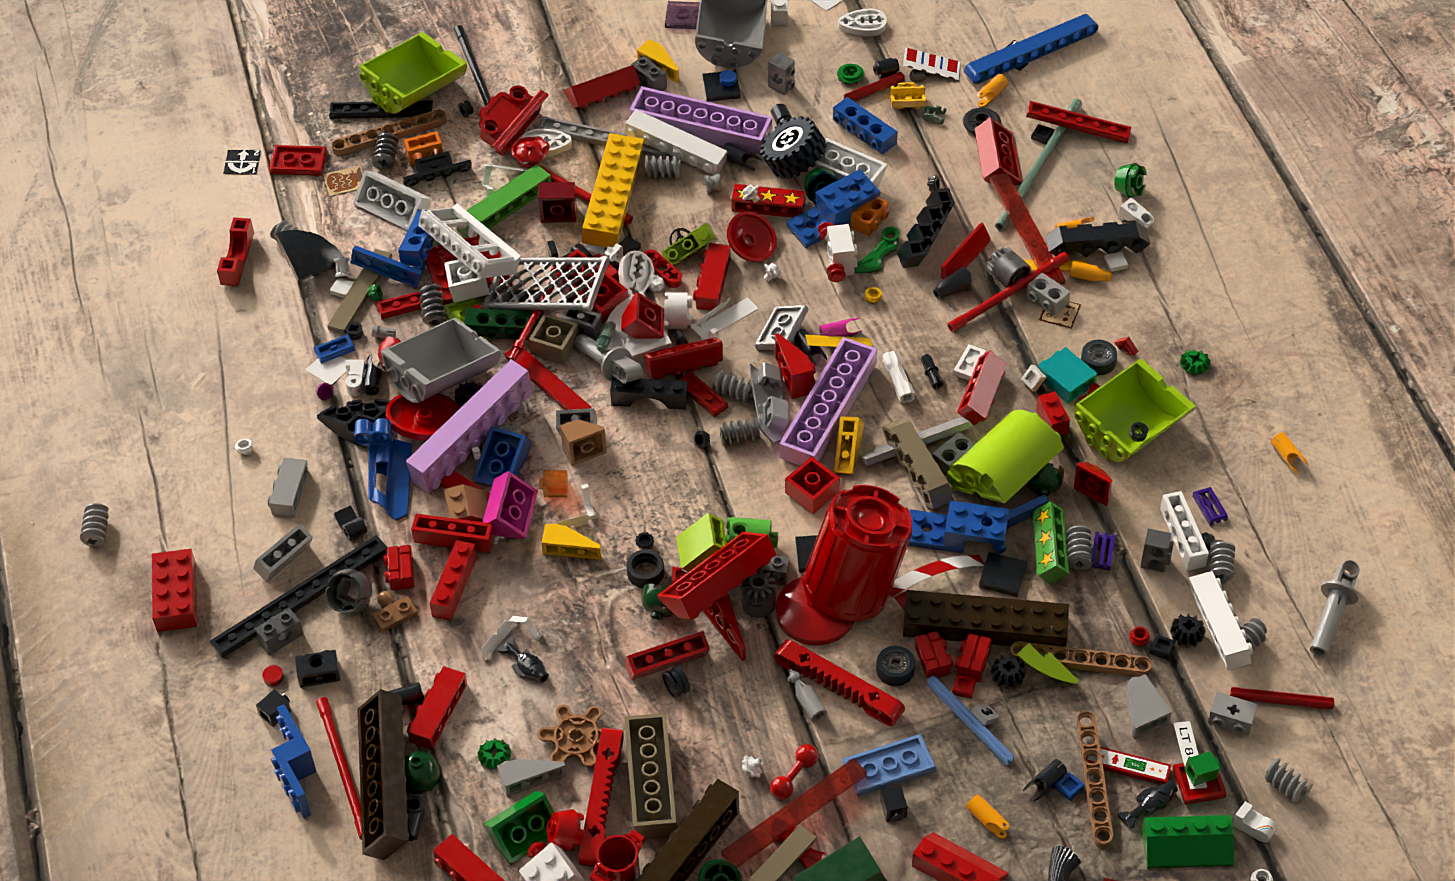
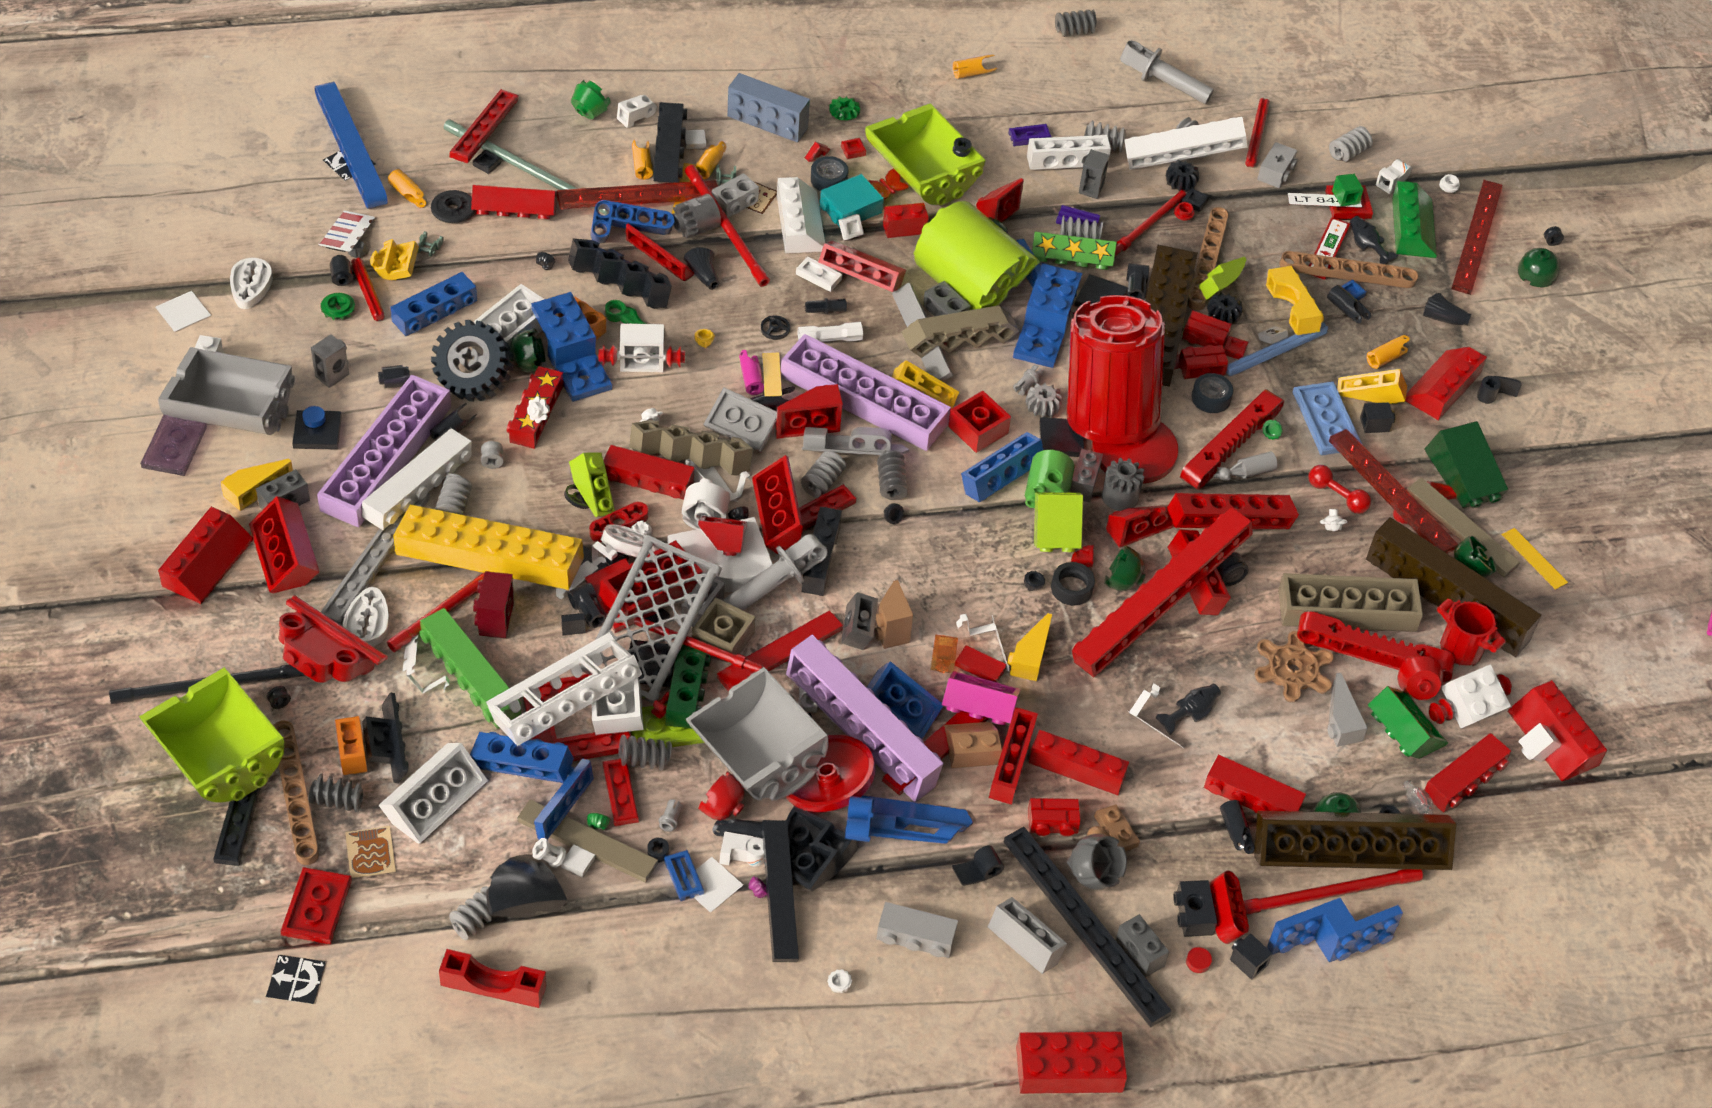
camera: 90 degrees left, 0 degrees up
green gear [477,738,511,769] -> none
red piece [511,136,550,166] -> none
sand green piece [595,321,616,352] -> none
red slope [657,532,776,620] -> none
red dish [726,211,777,262] -> none
light grey slope [1125,674,1172,739] -> none
none -> red slope [158,506,253,604]
none -> blue beam [590,200,674,243]
none -> dark tan brick [629,420,753,476]
none -> sand green piece [716,165,736,186]
none -> sand blue brick [727,73,810,143]
none -> black piece [761,315,790,340]
none -> black tile [761,820,799,962]
none -> white slope [777,177,825,253]
none -> red tile [954,645,1007,682]
none -> blue brick [961,432,1043,502]
none -> dark grey piece [1055,9,1097,36]
none -> red brick [1072,507,1253,678]
none -> red bar [1114,190,1186,257]
none -> black piece [1126,263,1149,300]
none -> red brick [1167,493,1299,529]
none -> red beam [1209,870,1249,944]
none -> green piece [1262,420,1283,440]
none -> yellow arch [1266,266,1324,335]
none -> yellow slope [1337,369,1407,404]
none -> clear plant [1403,780,1434,814]

